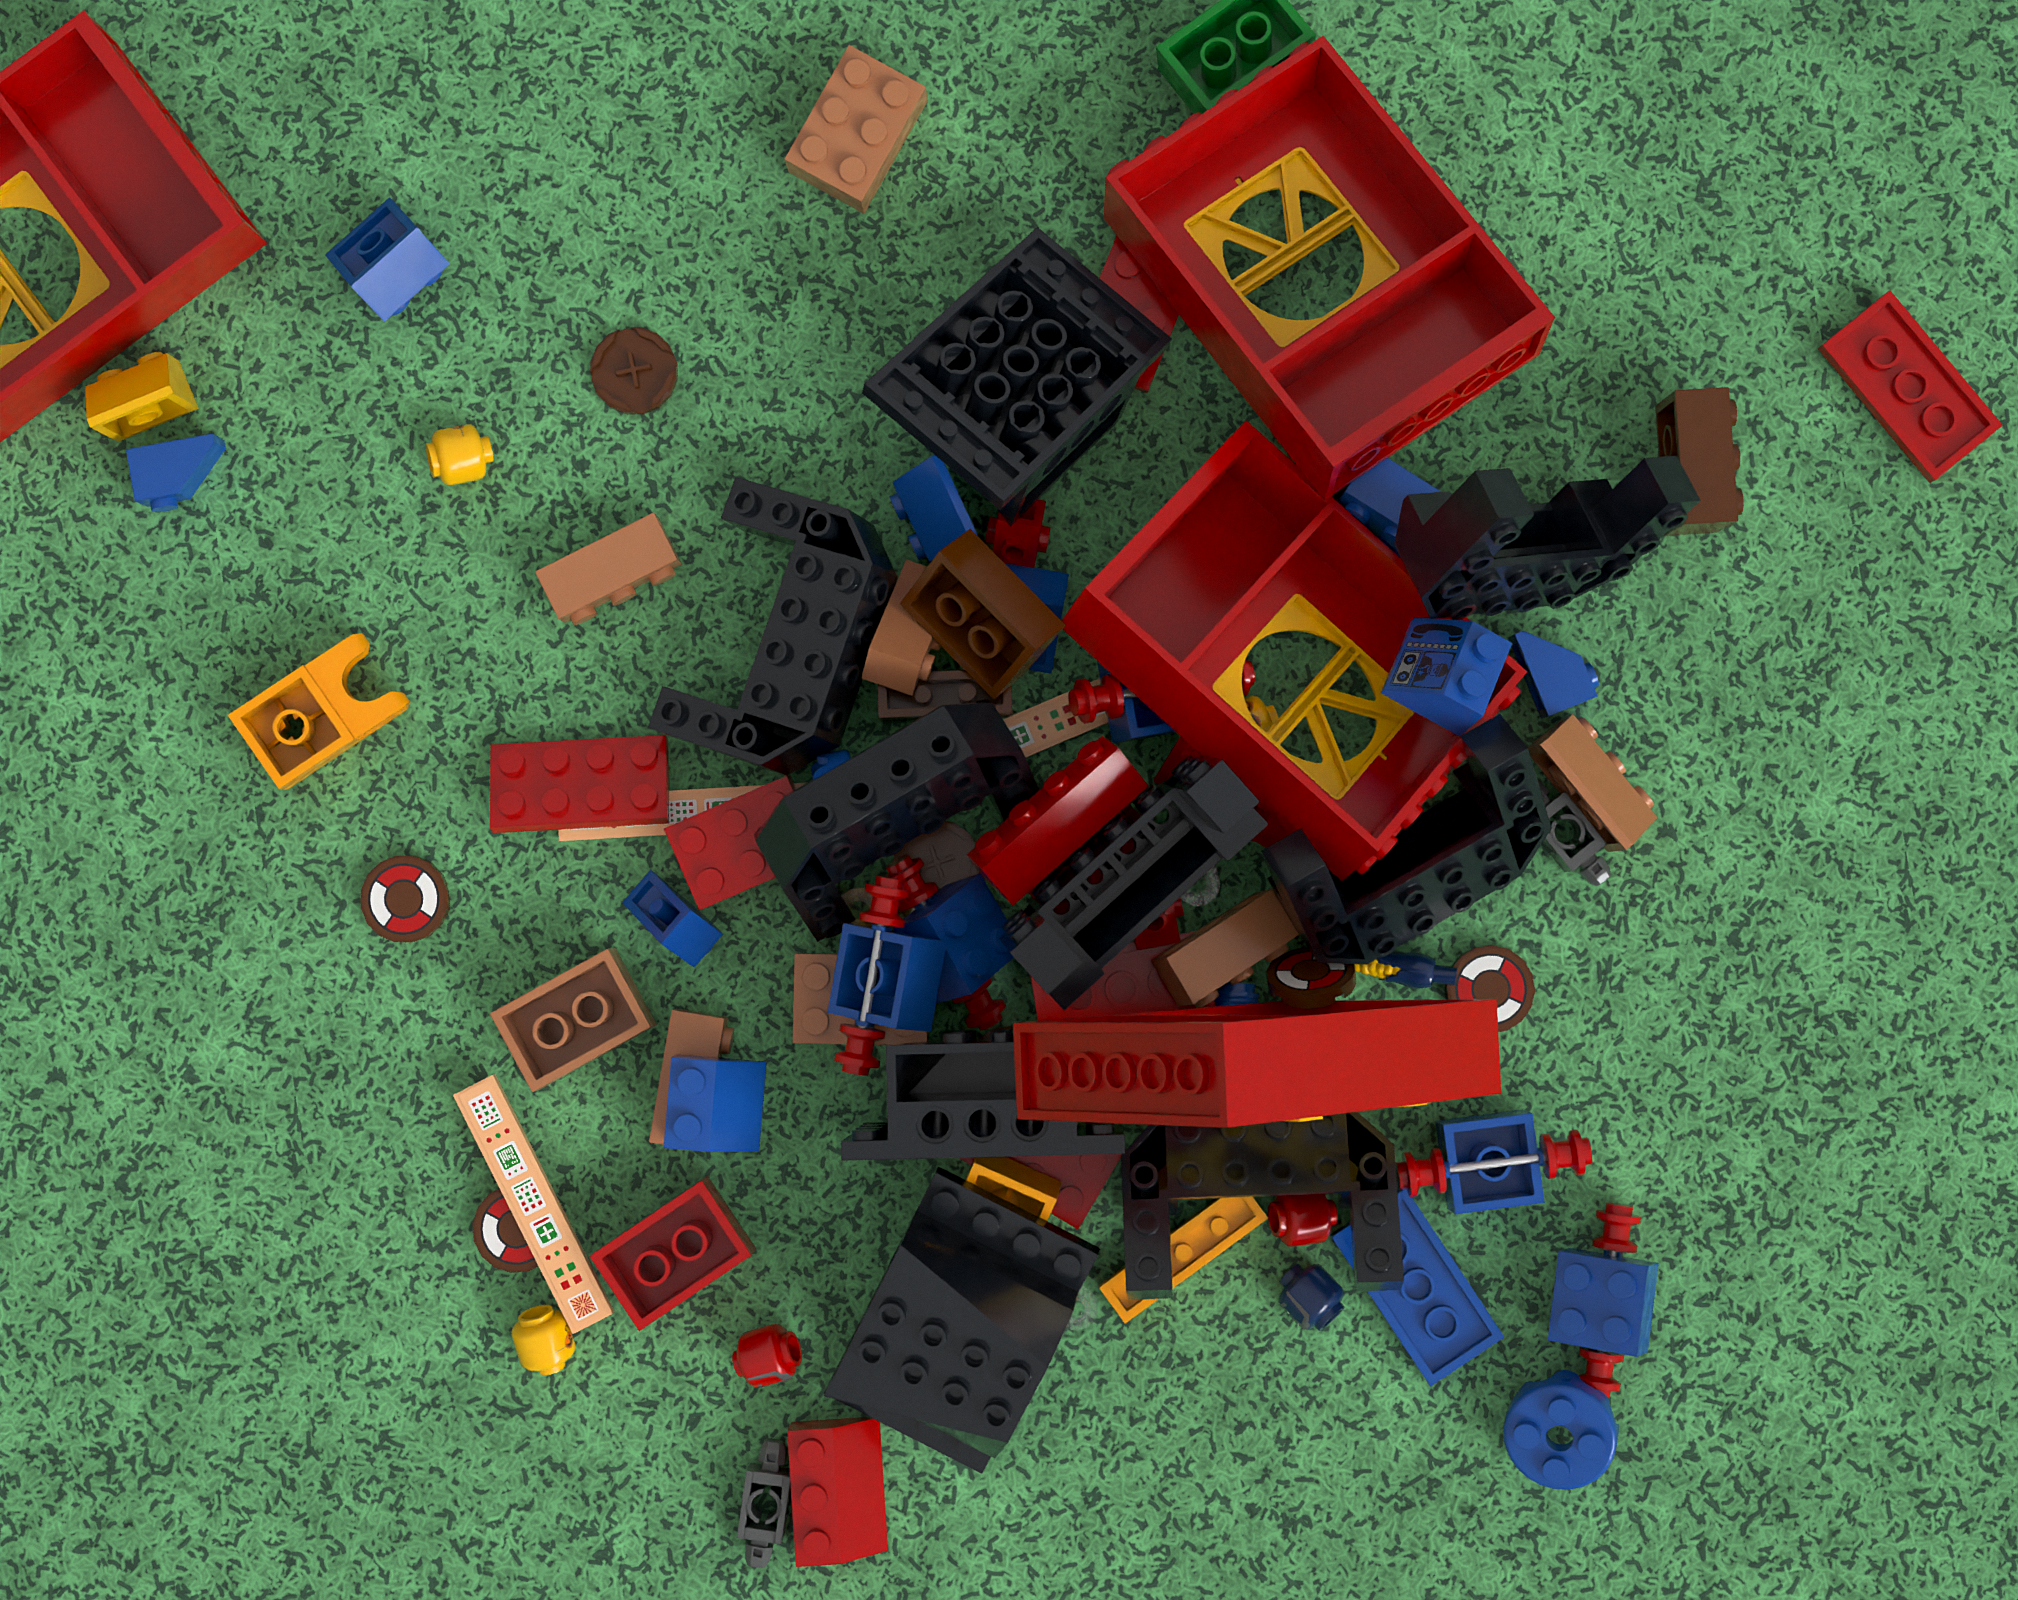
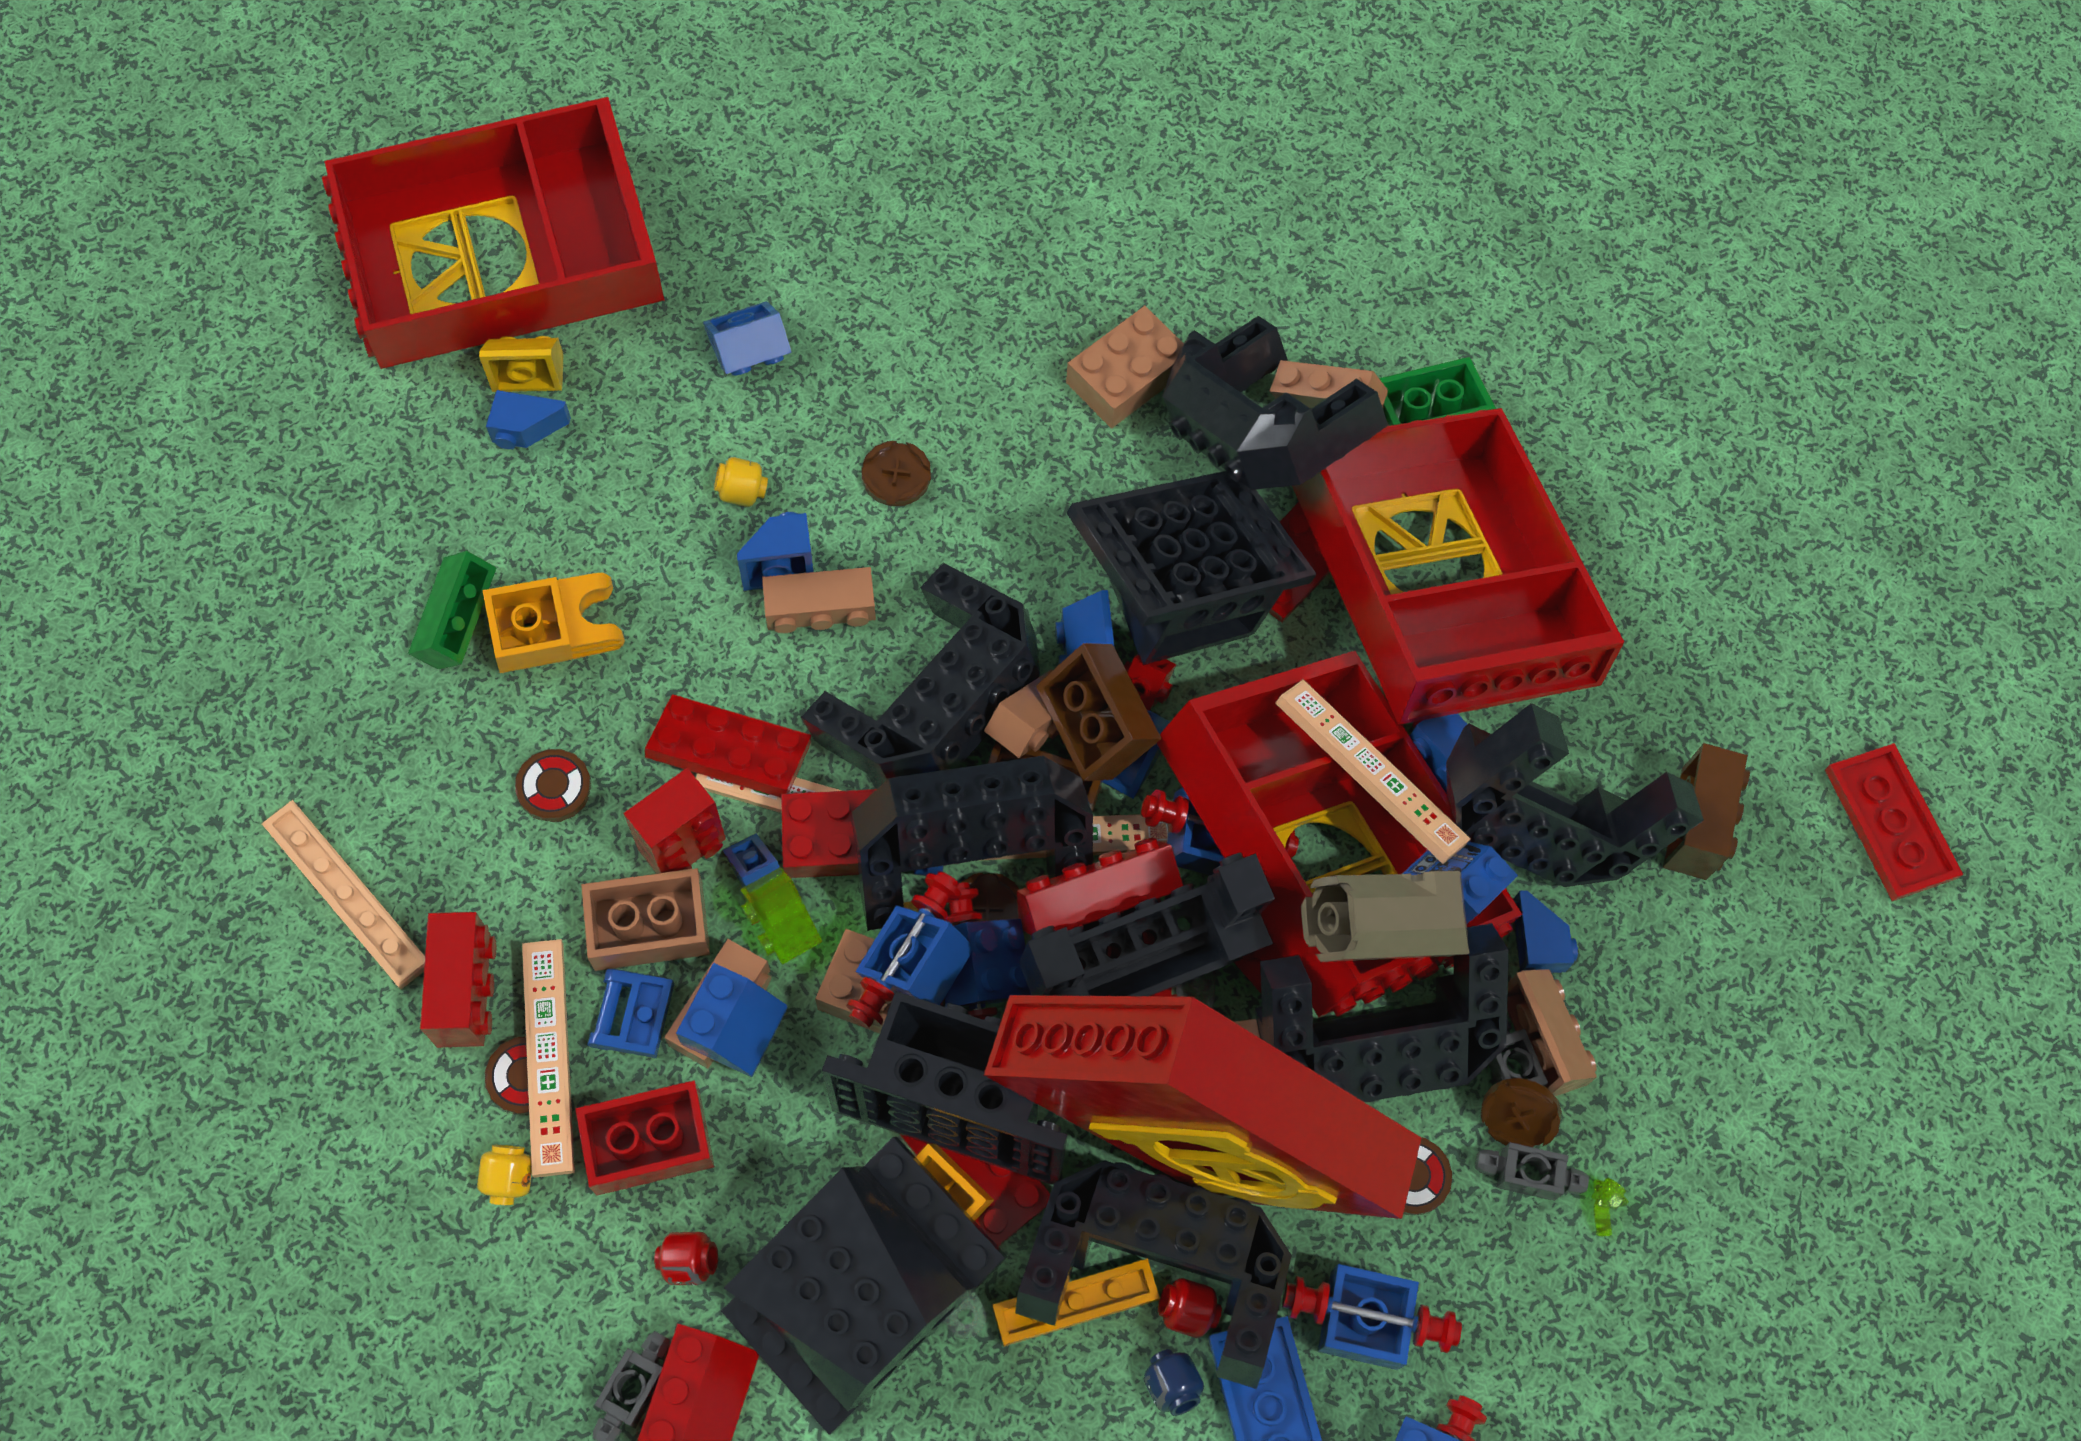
camera: 10 degrees right, 20 degrees down
none -> light nougat tile [262,800,425,989]
none -> green brick [408,551,497,669]
none -> red brick [420,912,497,1048]
none -> blue plate [587,969,675,1058]
none -> red brick [623,768,726,874]
none -> blue slope [737,512,814,591]
none -> clear neon green brick [740,867,823,965]
none -> black wedge [1162,316,1388,490]
none -> nougat brick [1270,360,1388,409]
none -> light nougat tile [1276,680,1470,864]
none -> dark tan brick [1301,871,1469,962]
none -> dark grey piece [1475,1142,1589,1201]
none -> reddish brown tile [1481,1078,1562,1148]
none -> clear neon green plate [1591,1177,1629,1237]

